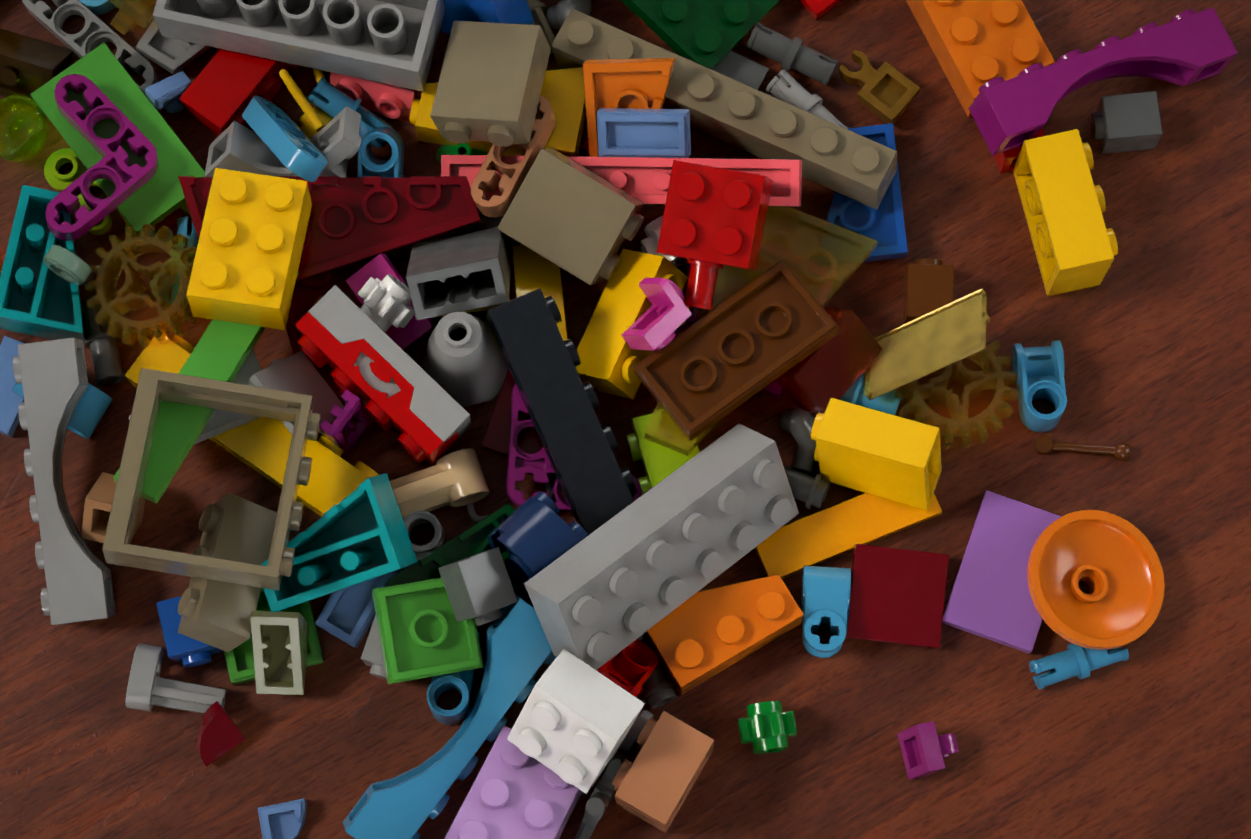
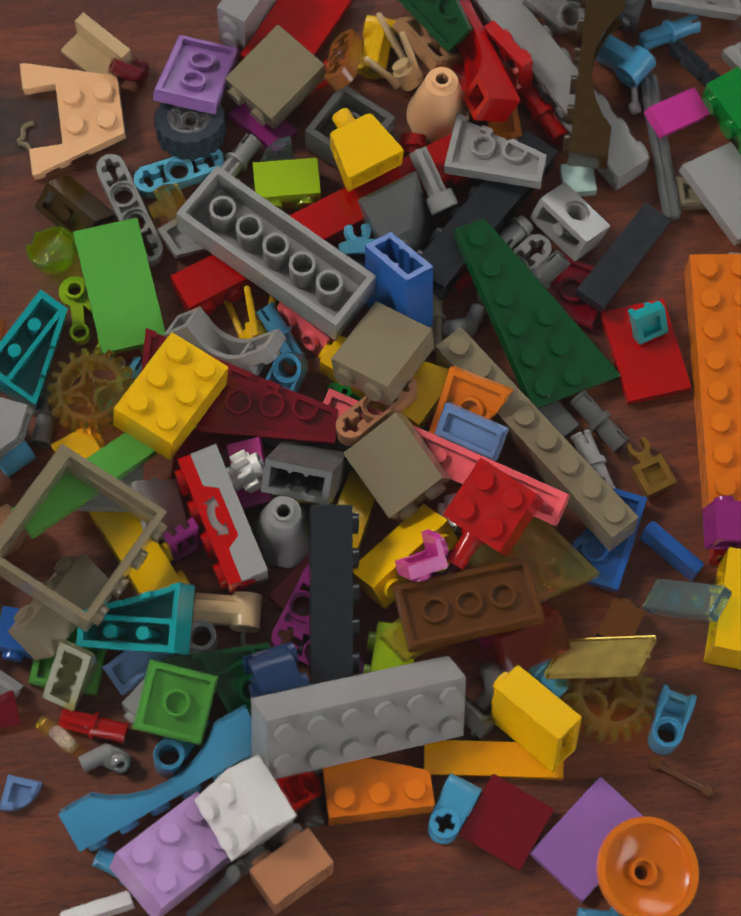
camera: 15 degrees right, 5 degrees down
sand green tile [43,244,92,285] -> none
magenta beam [45,74,158,241] -> none
medium blue tile [145,71,192,113] -> none
dark azure beam [242,95,328,182] -> none
dark grey brick [438,547,518,626] -> none
green gear [738,701,797,754] -> none
none -> clear yellow tile [35,715,80,754]
none -> red axle [59,708,130,745]
none -> light grey arm [78,744,131,773]
none -> blue tile [640,521,704,582]
none -> clear light blue tile [642,579,732,622]

